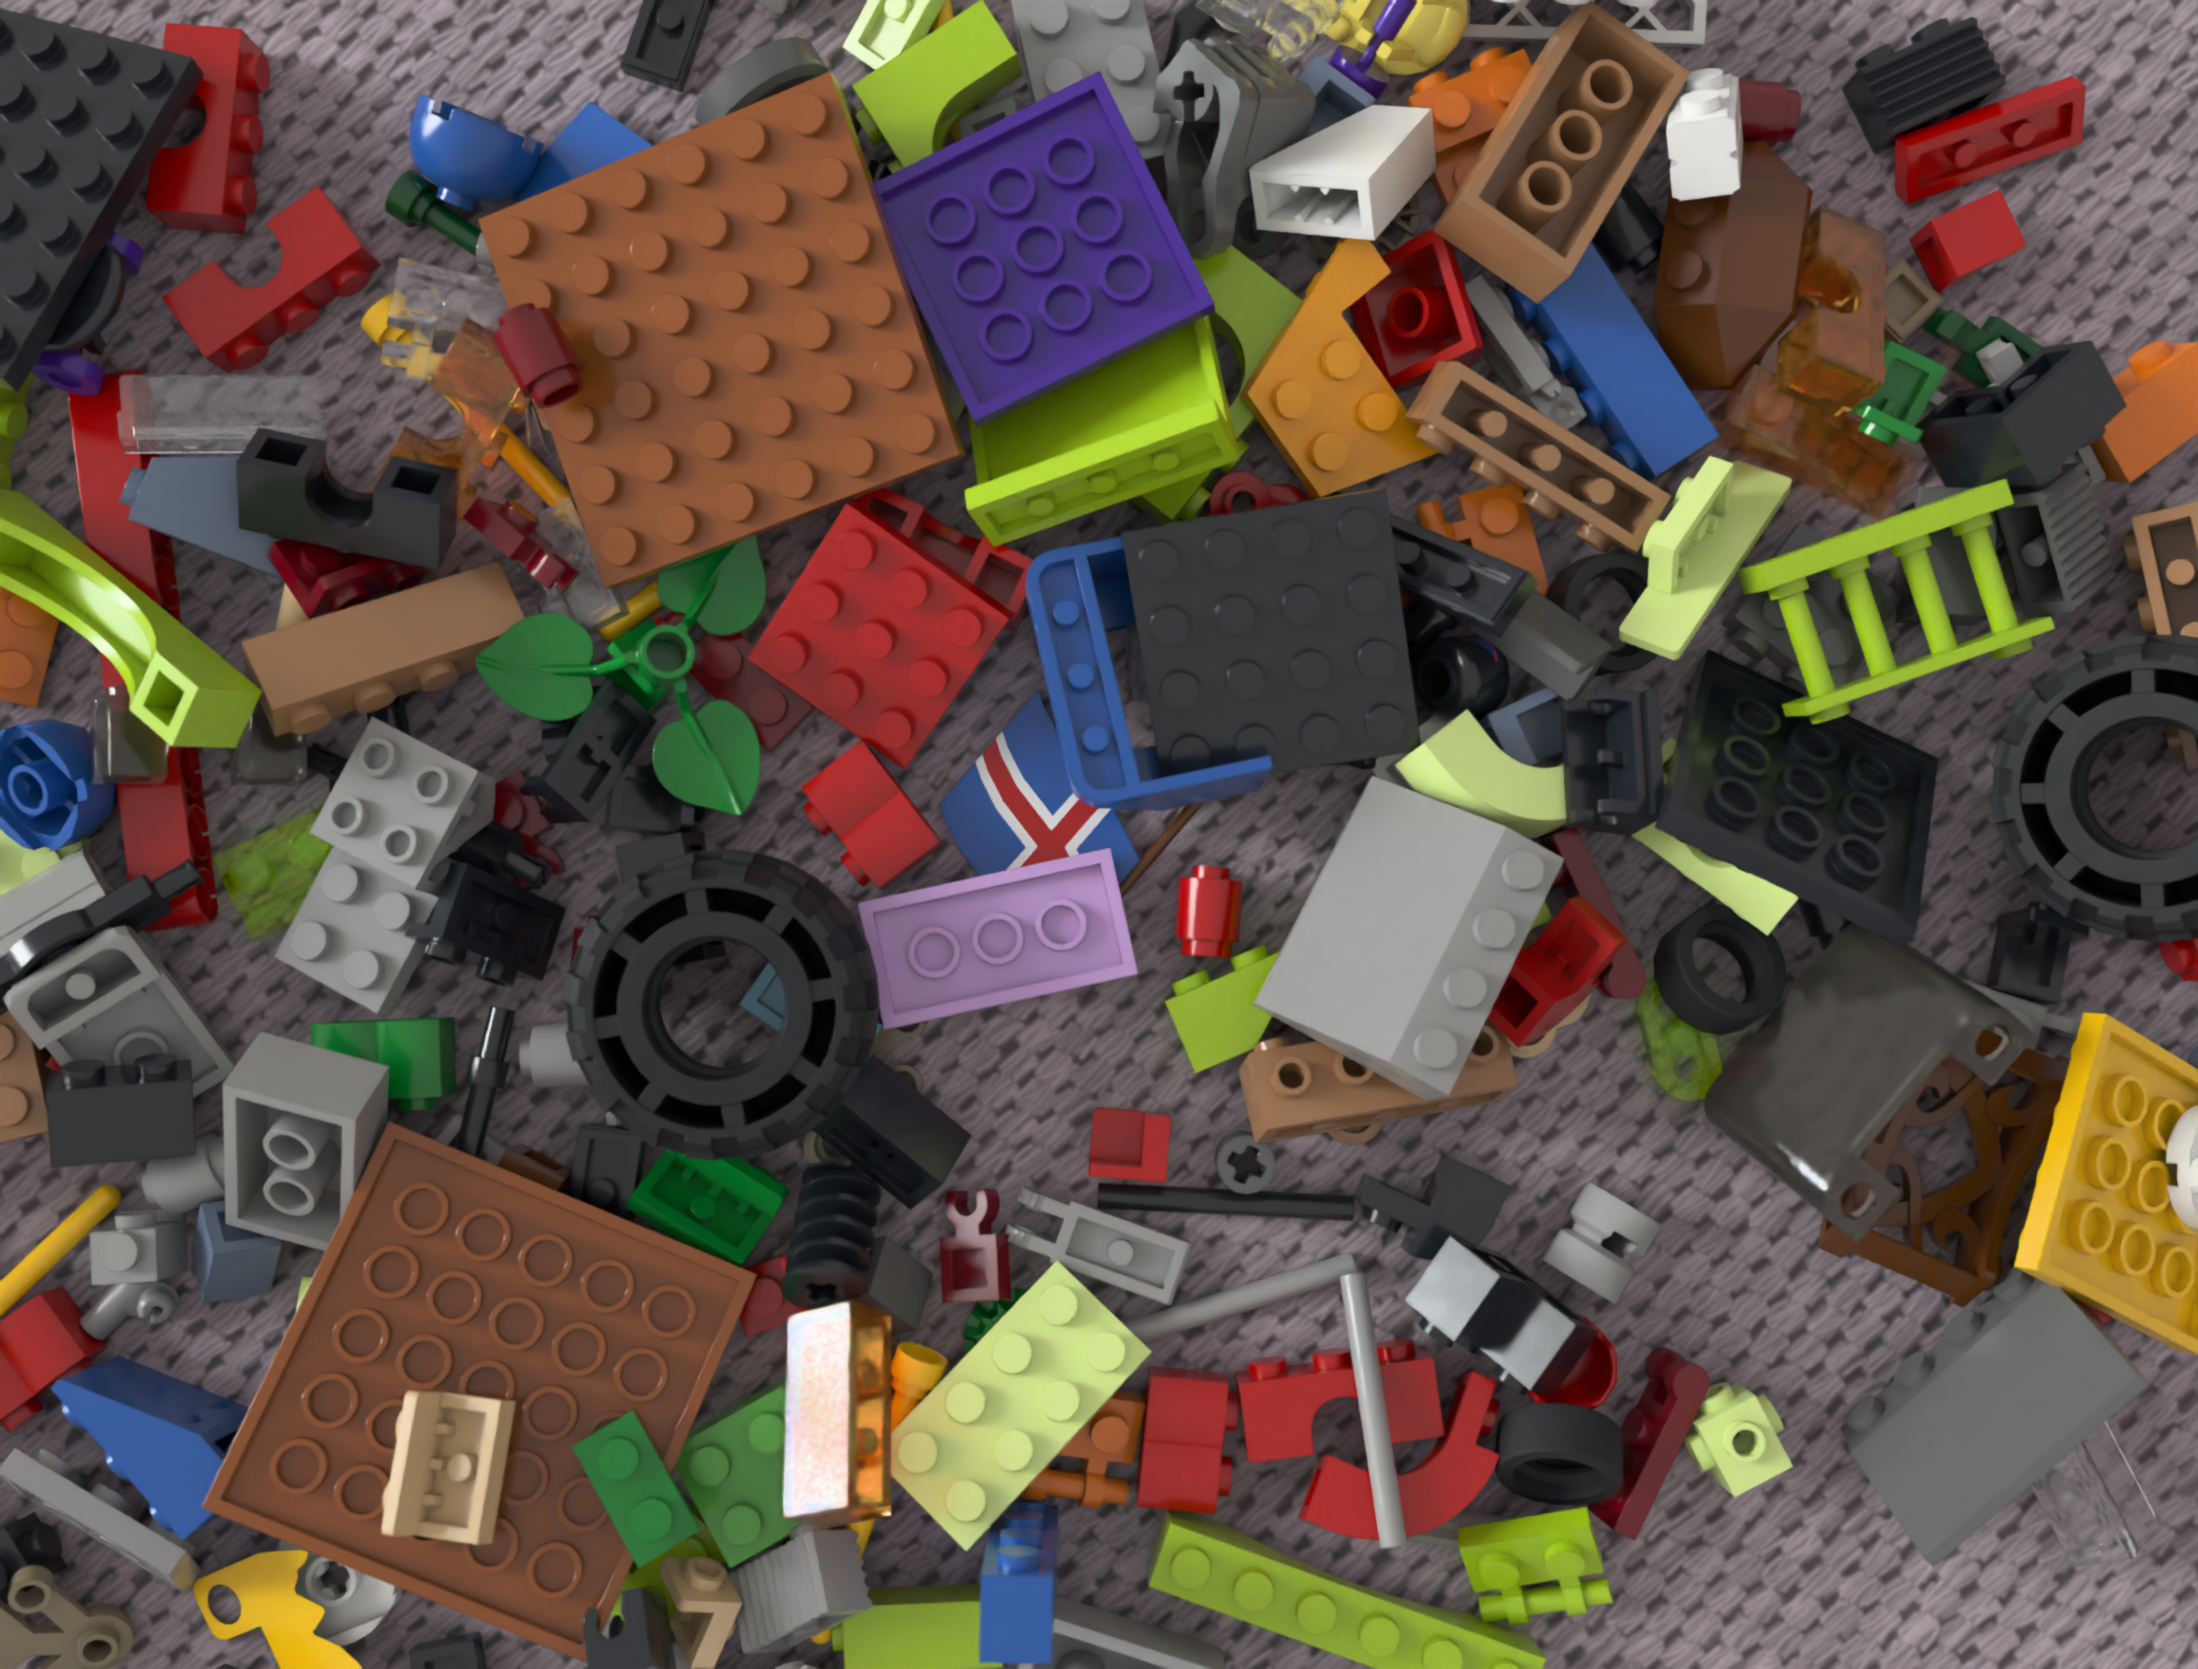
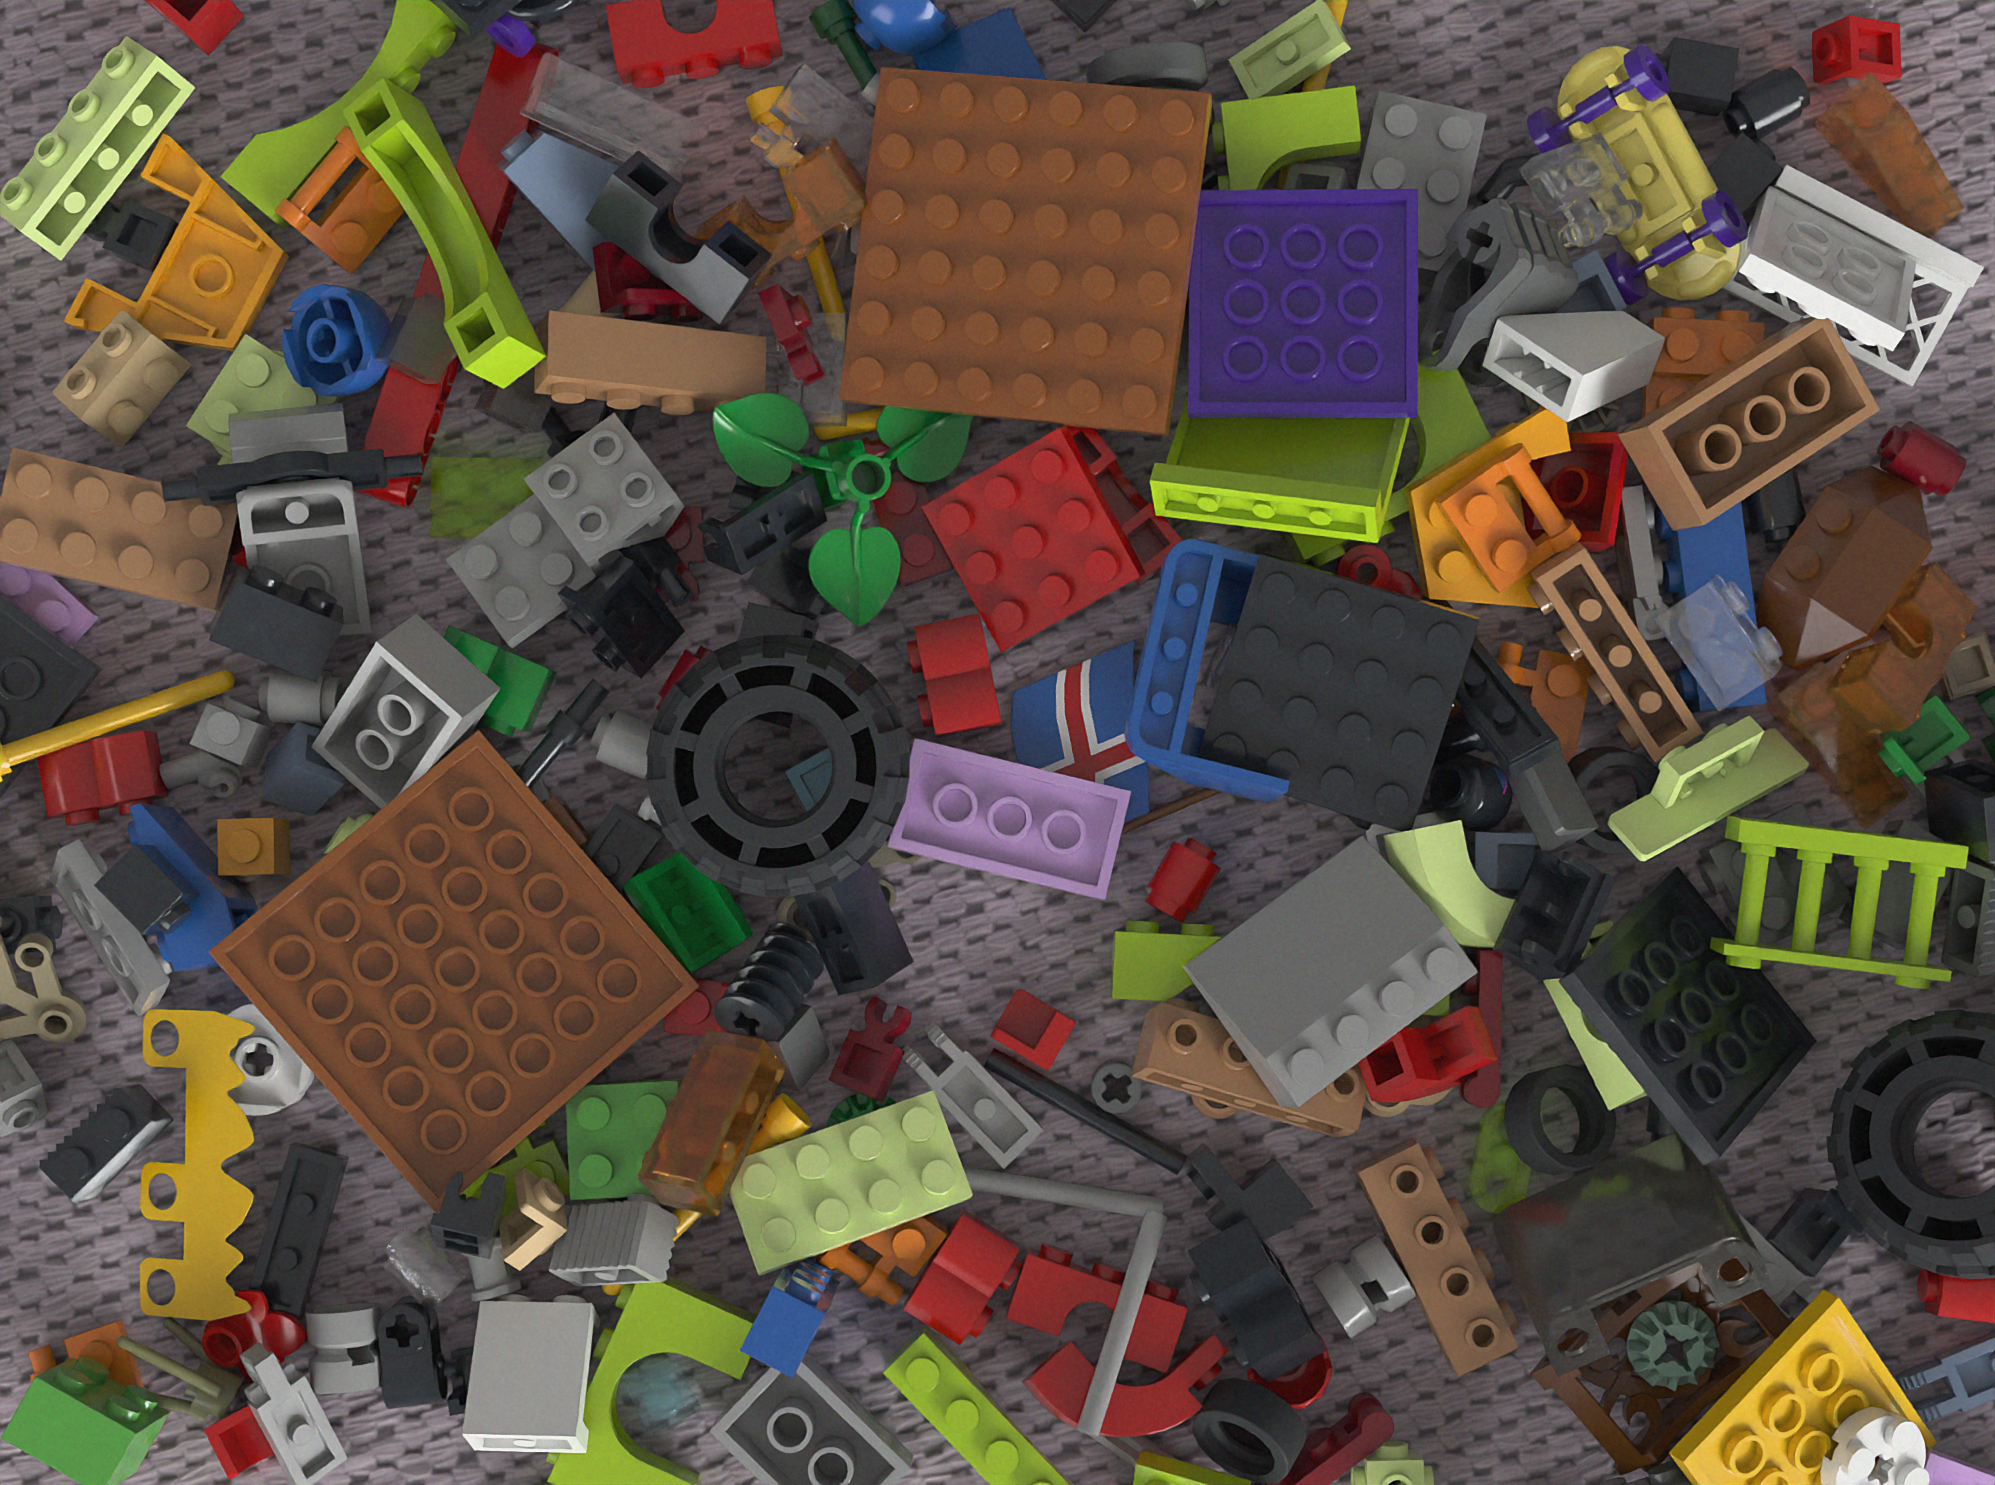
camera: 30 degrees right, 0 degrees up
tan bracket [381,1390,516,1545] -> none
dark red brick [492,303,585,409] -> none
green plate [572,1409,700,1568] -> none
white brick [1666,68,1743,201] -> none
none -> black brick [94,844,200,935]
none -> light orange brick [217,818,290,876]
none -> medium nougat brick [1352,1139,1520,1377]
none -> orange plate [1434,443,1581,593]
none -> sand green gear [1627,1300,1720,1391]
none -> clear bracket [1654,574,1783,711]

